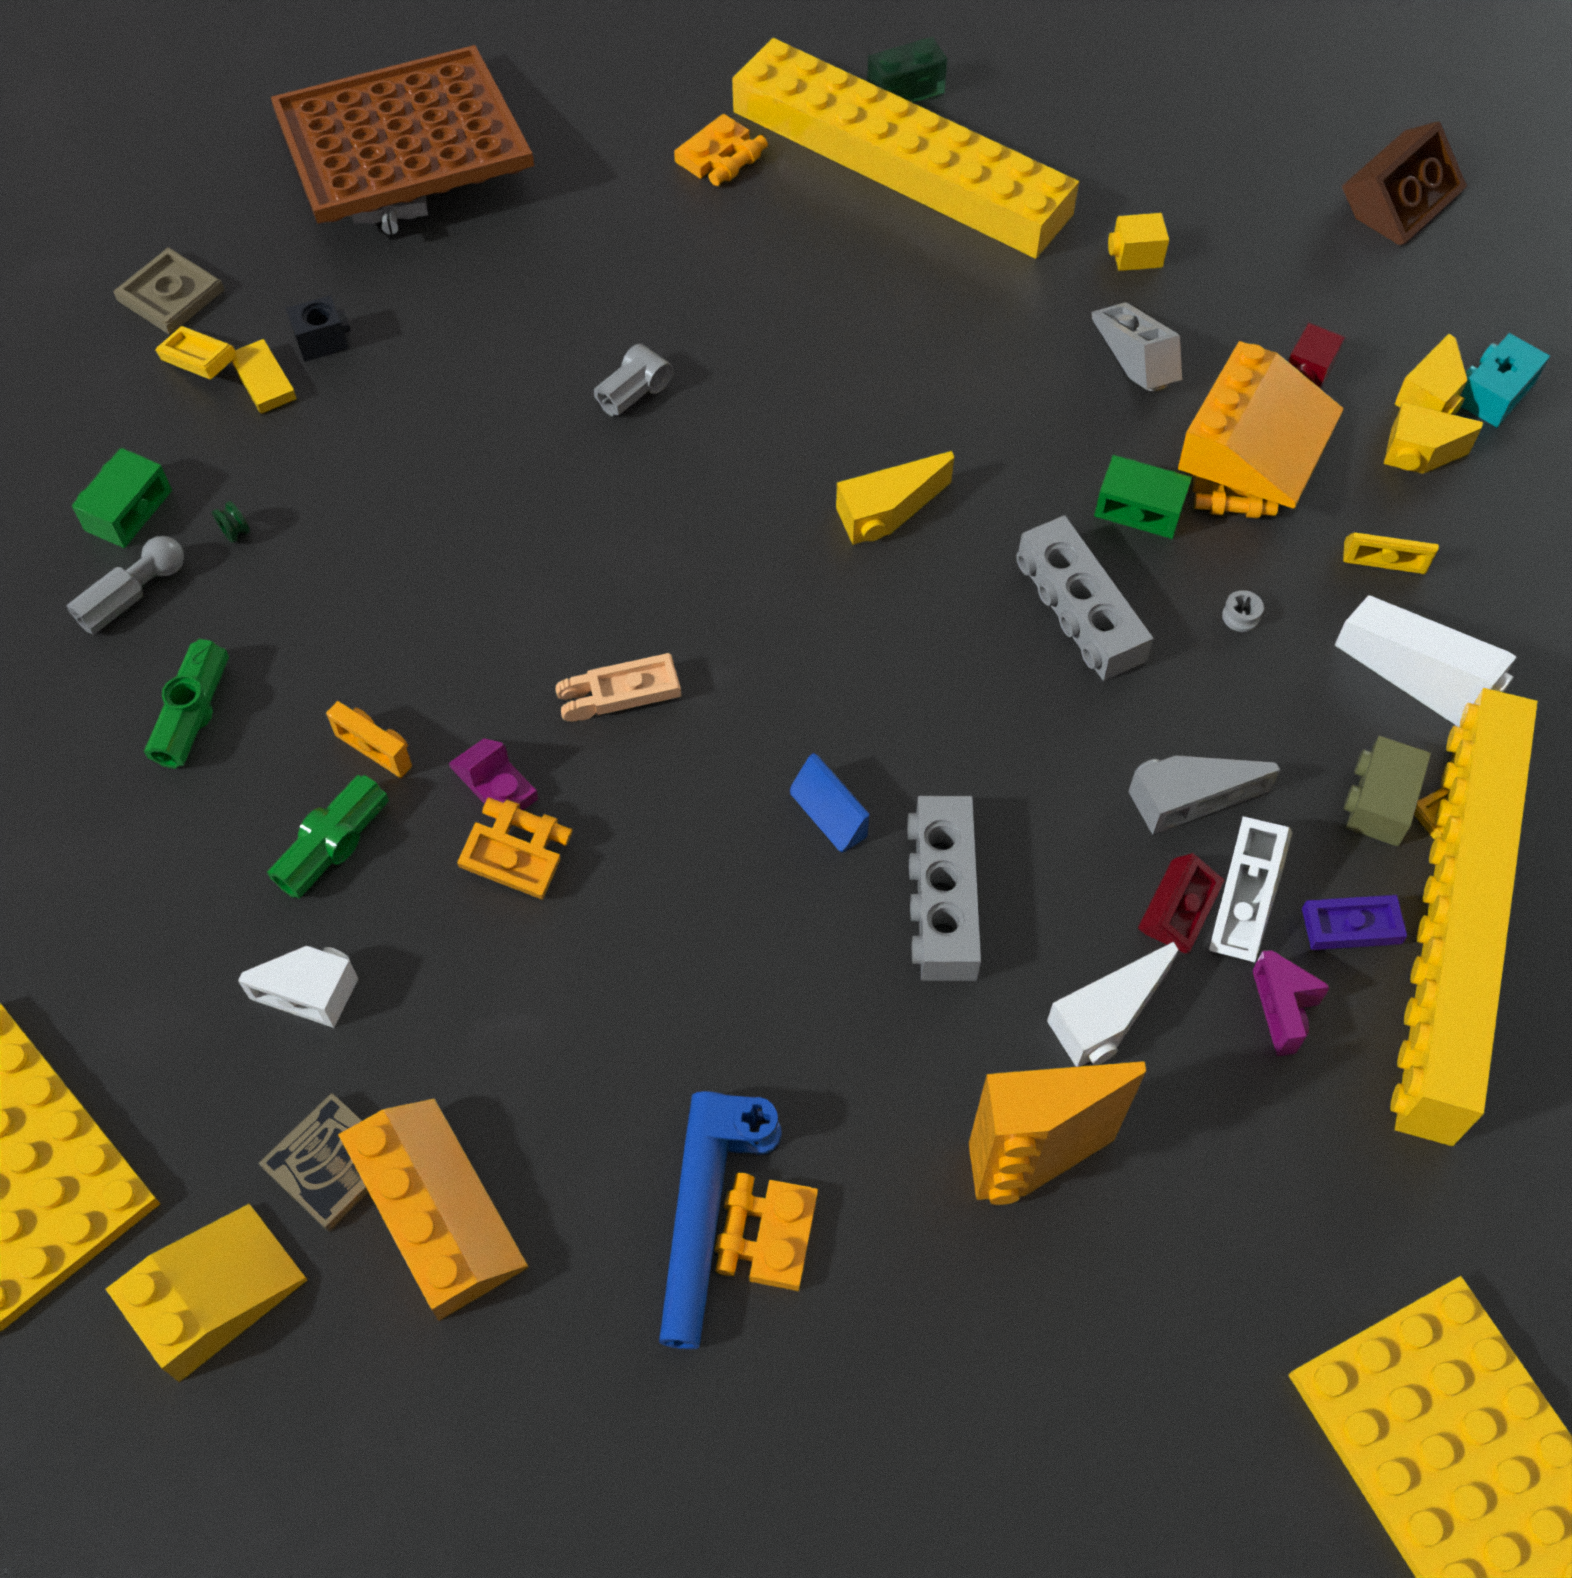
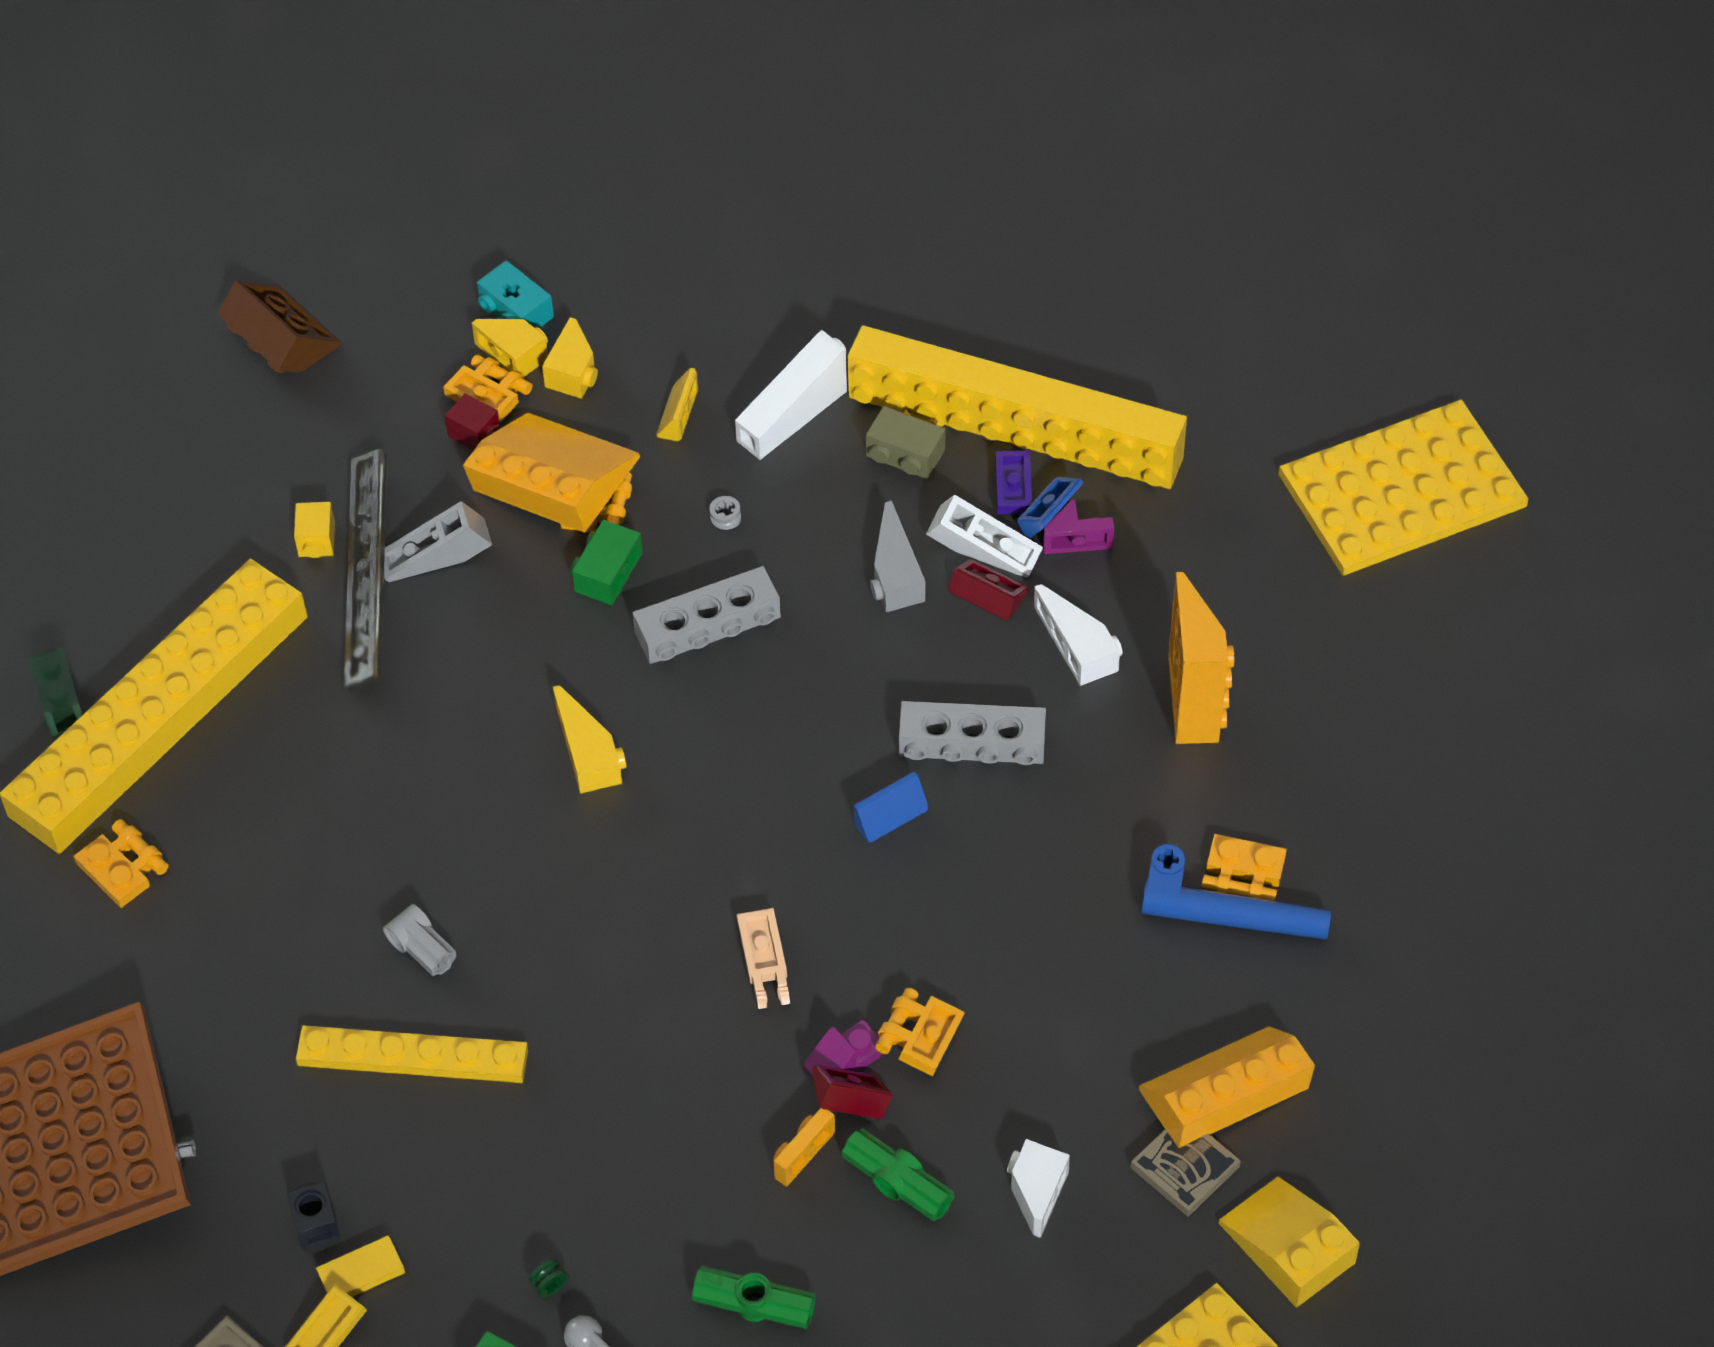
camera: 85 degrees left, 5 degrees down
none -> yellow plate [296,1025,528,1083]
none -> clear smoke plate [344,448,387,693]
none -> light orange plate [443,354,533,422]
none -> dark red slope [812,1065,893,1119]
none -> blue slope [1017,477,1083,539]

